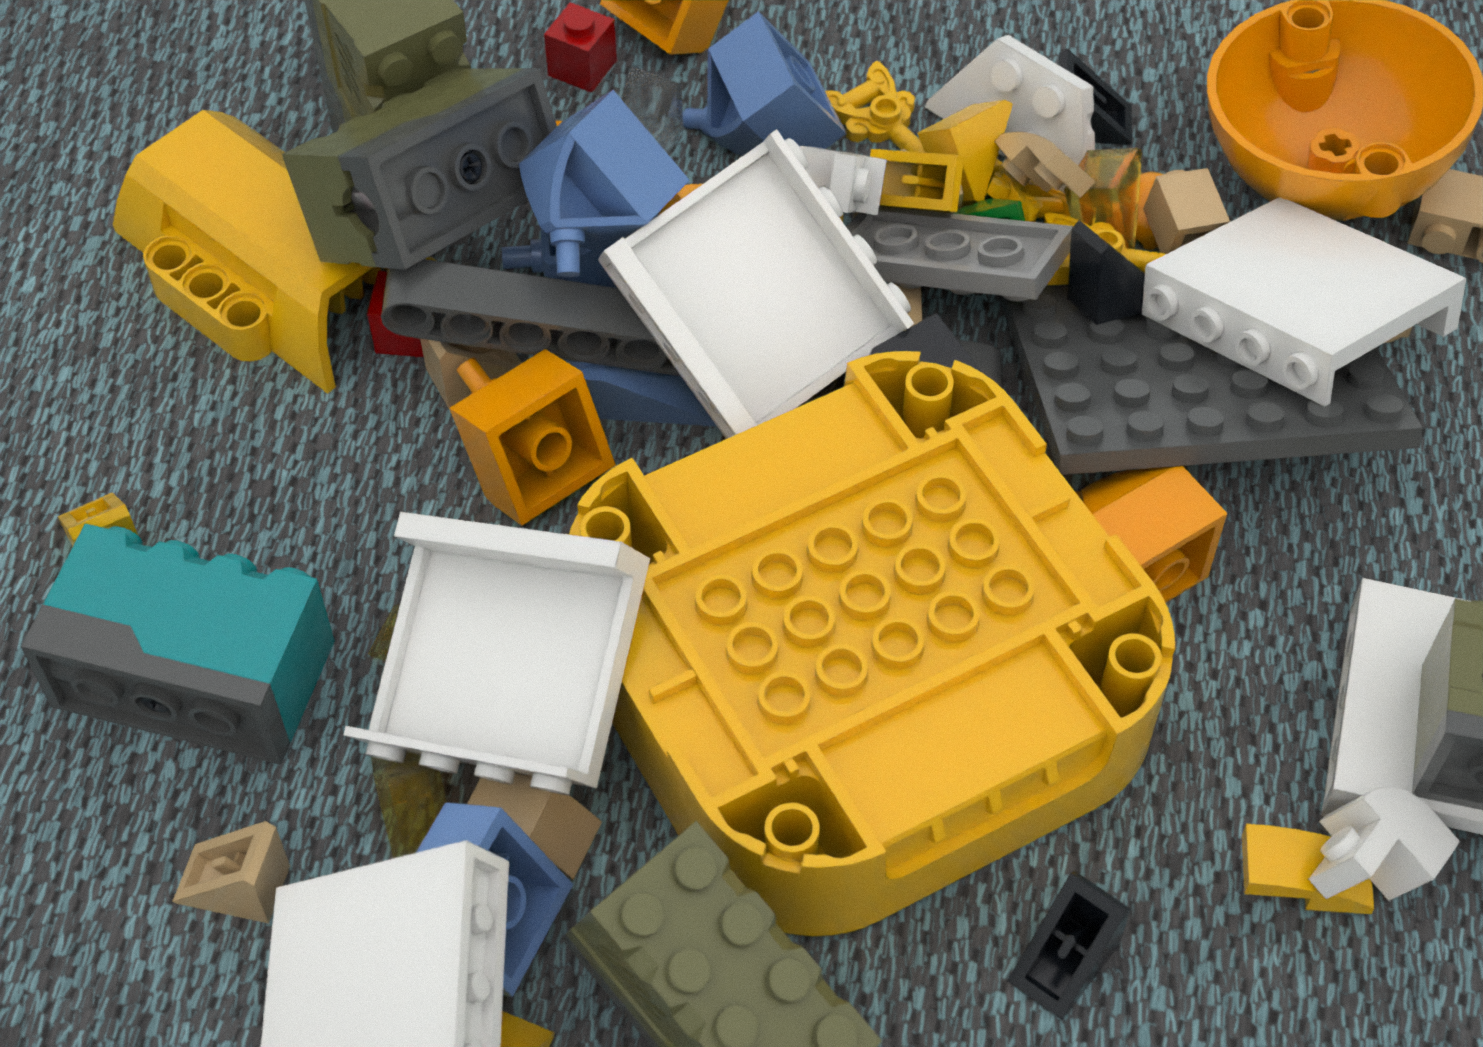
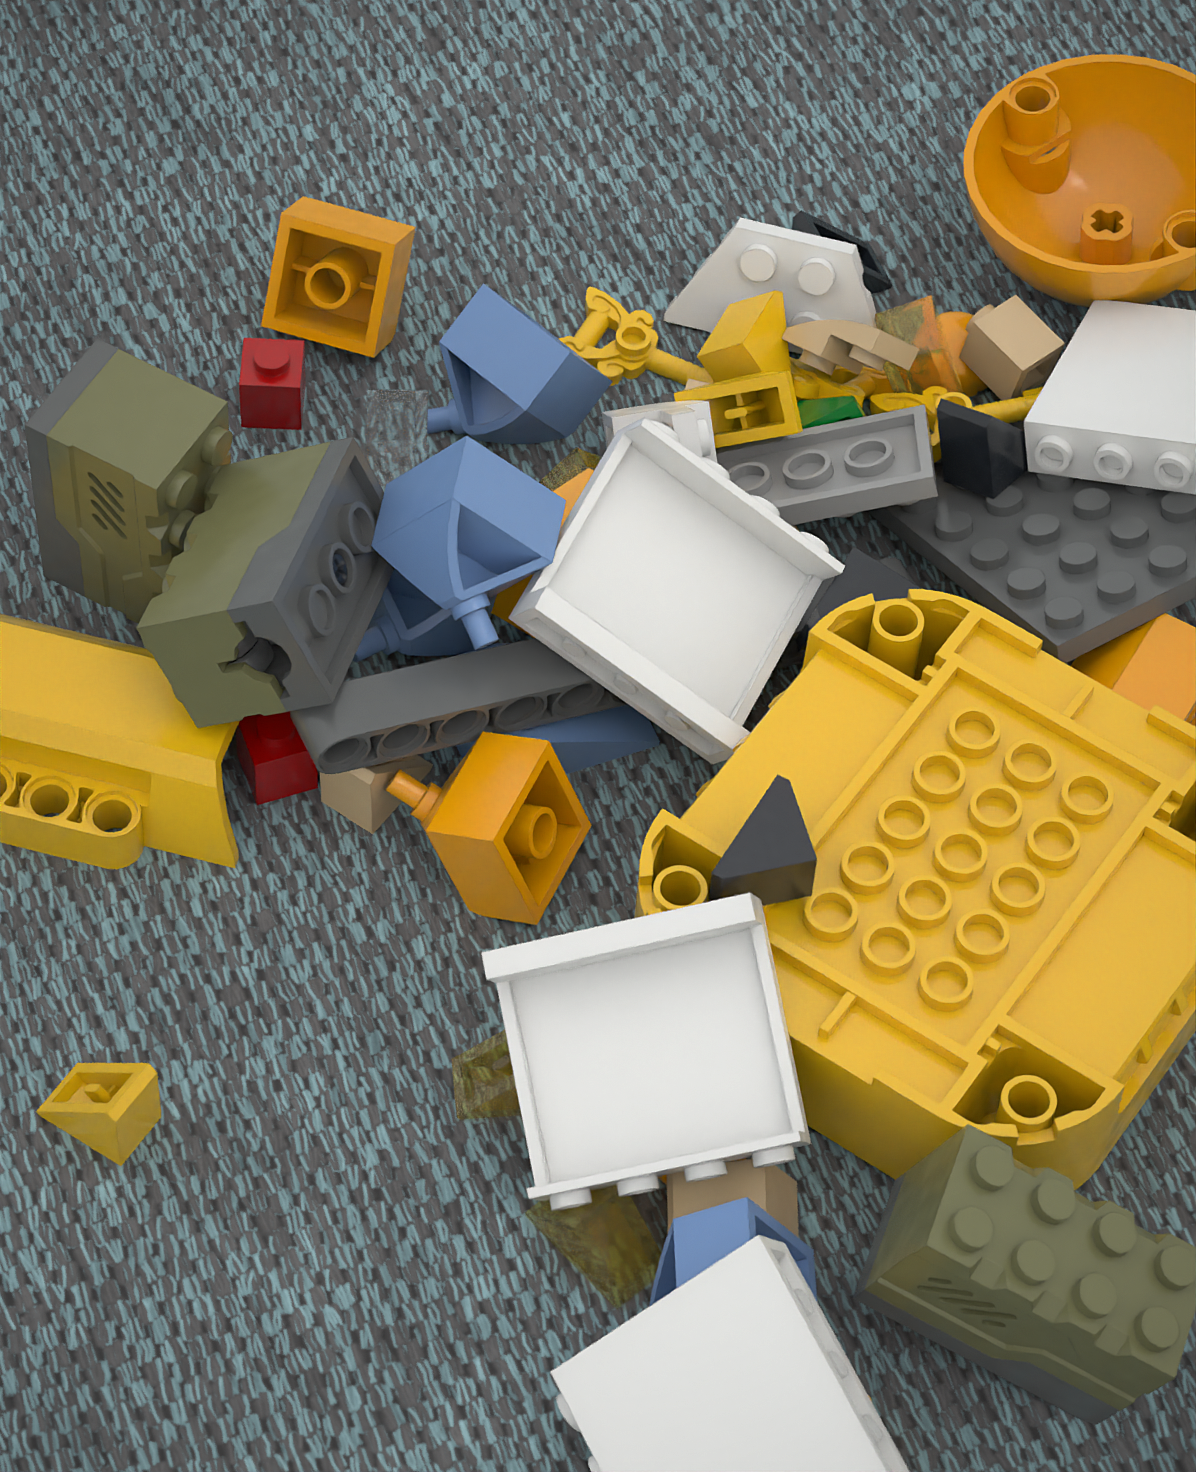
camera: 30 degrees left, 0 degrees up
piece [21,523,335,765] -> none
tan slope [172,821,290,923] -> none
none -> black slope [708,774,817,906]

